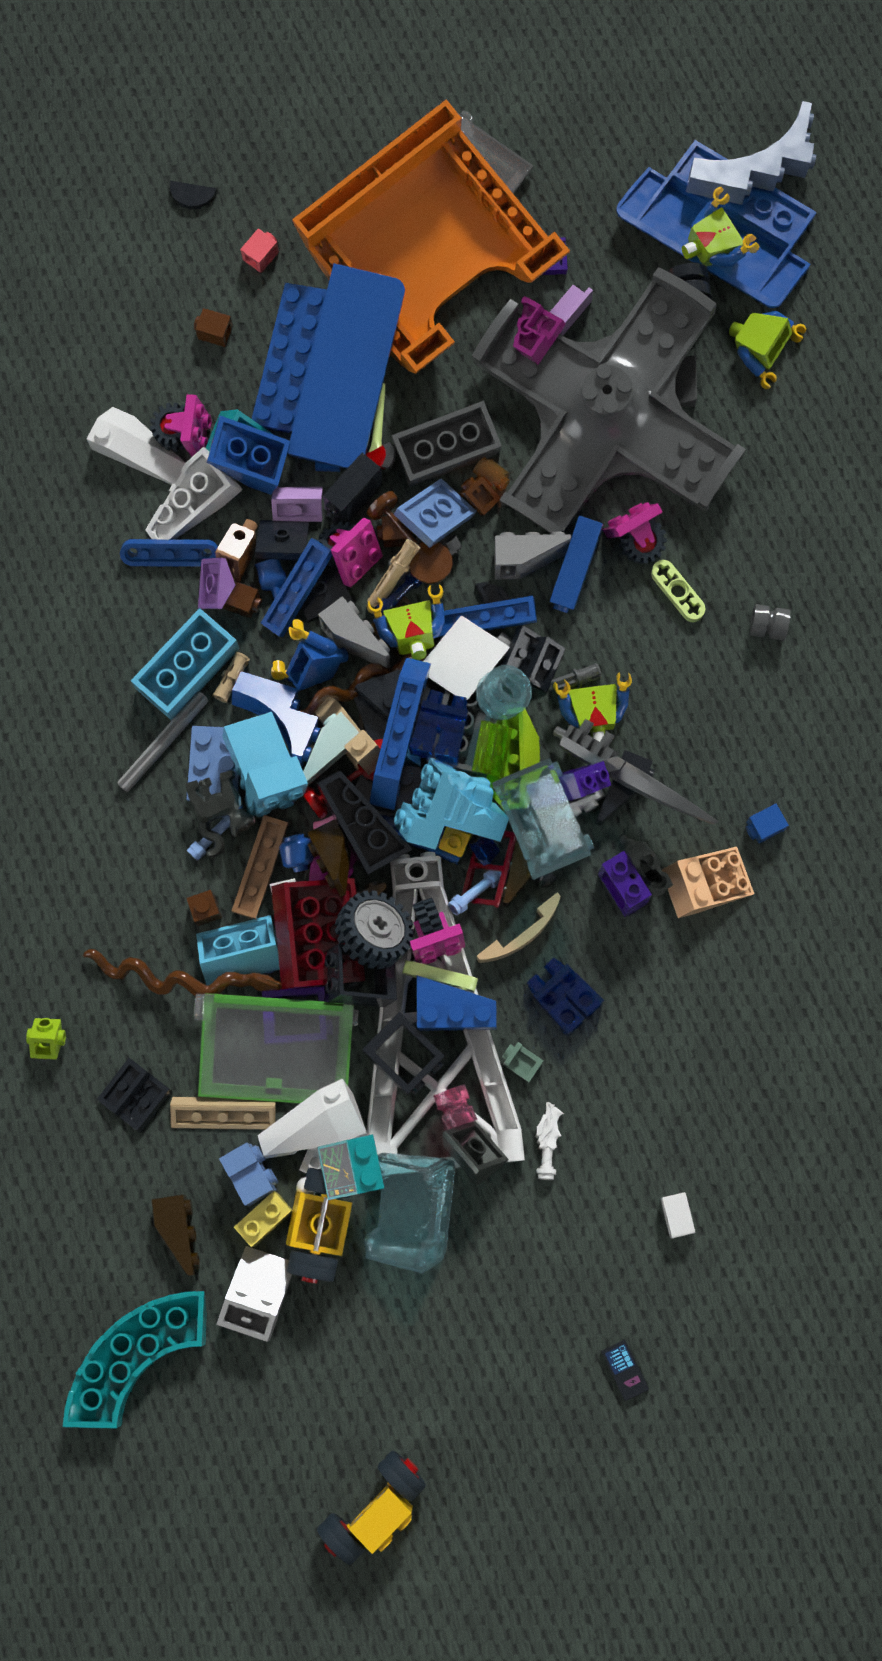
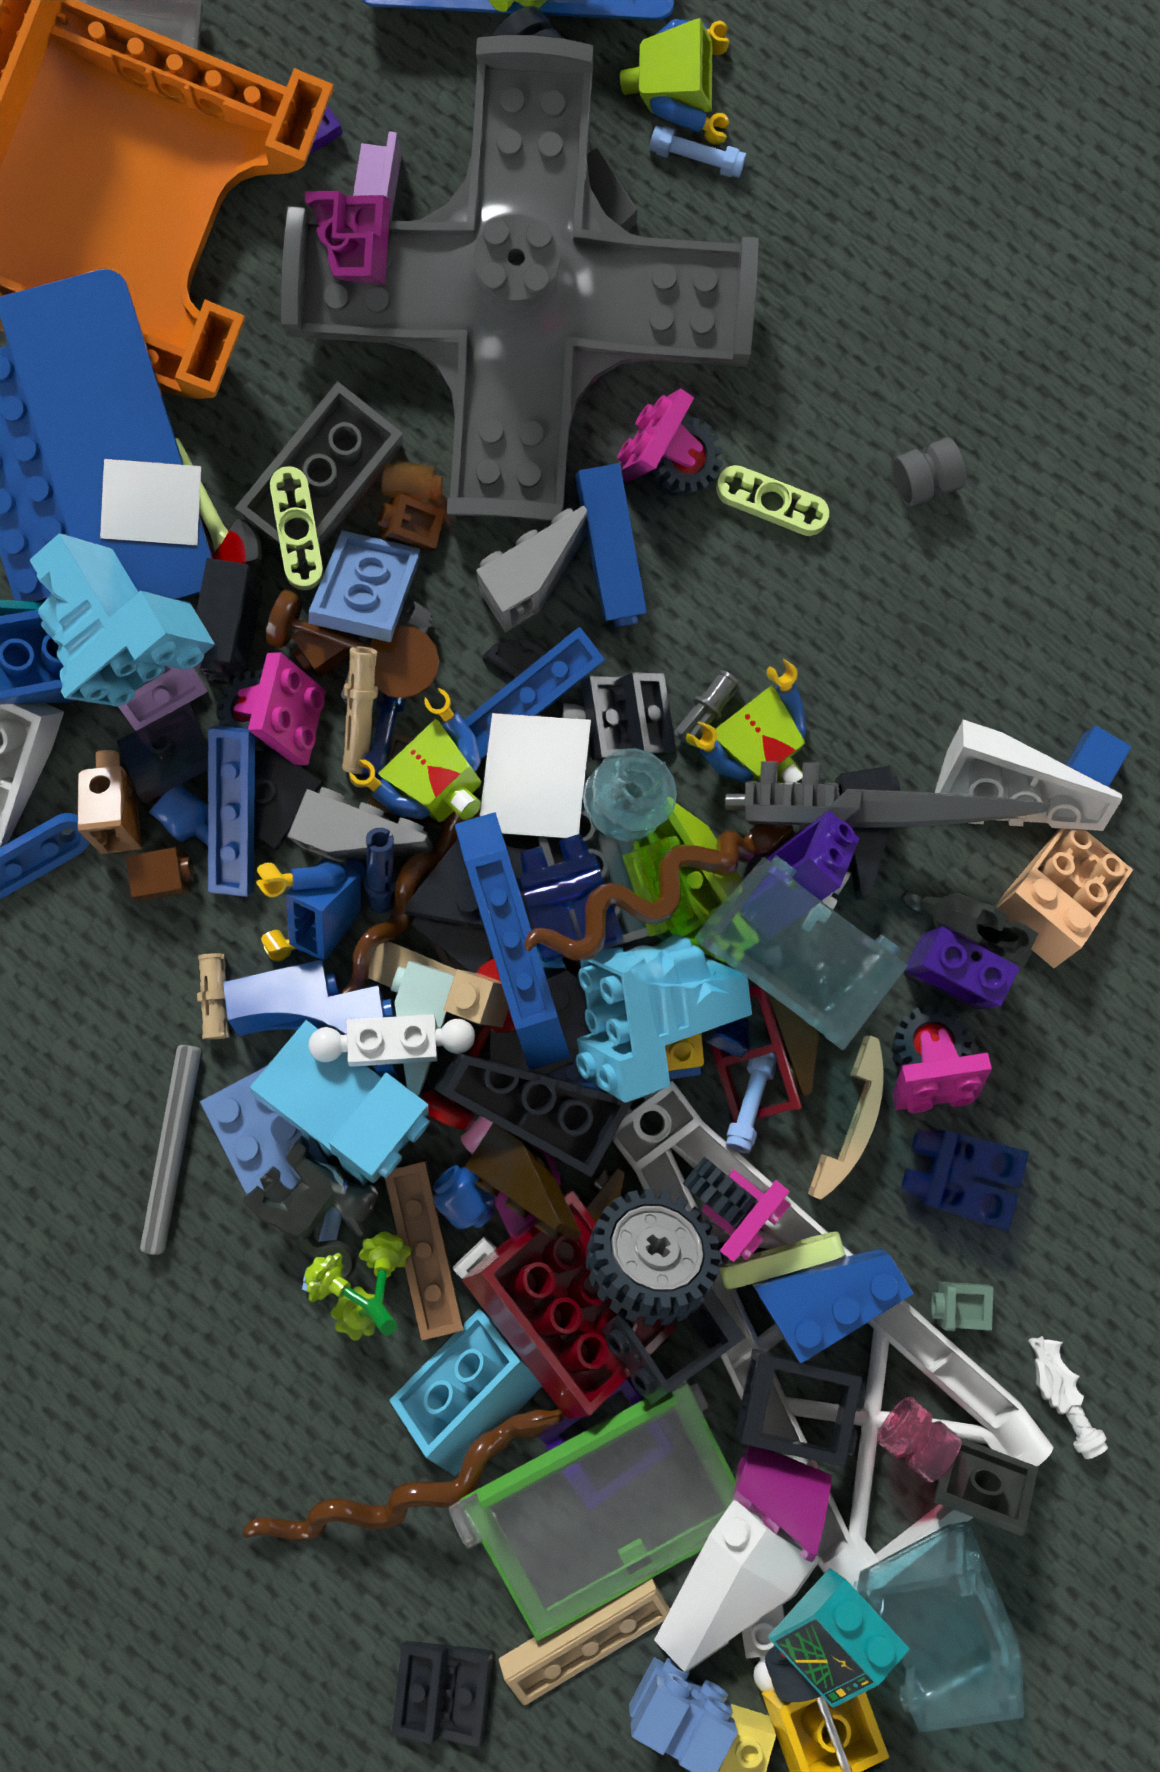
camera: 35 degrees left, 5 degrees up
lime brick [26,1018,66,1059] -> none
medium azure brick [131,608,240,721] -> none
reddish brown brick [186,890,222,926] -> none
medium lavender slope [198,558,235,609] -> none
none -> medium azure brick [30,533,215,706]
none -> white sticker [100,459,201,545]
none -> yellowish green beam [270,466,323,590]
none -> lime plant [304,1232,411,1341]
none -> white plate [308,1014,475,1067]
none -> dark blue pin [363,827,397,914]
none -> reddish brown animal [524,824,794,961]
none -> light blue bar [649,126,746,178]
none -> magenta slope [733,1445,832,1562]
none -> dark pink plate [891,1005,992,1113]
none -> white wedge [935,720,1122,831]

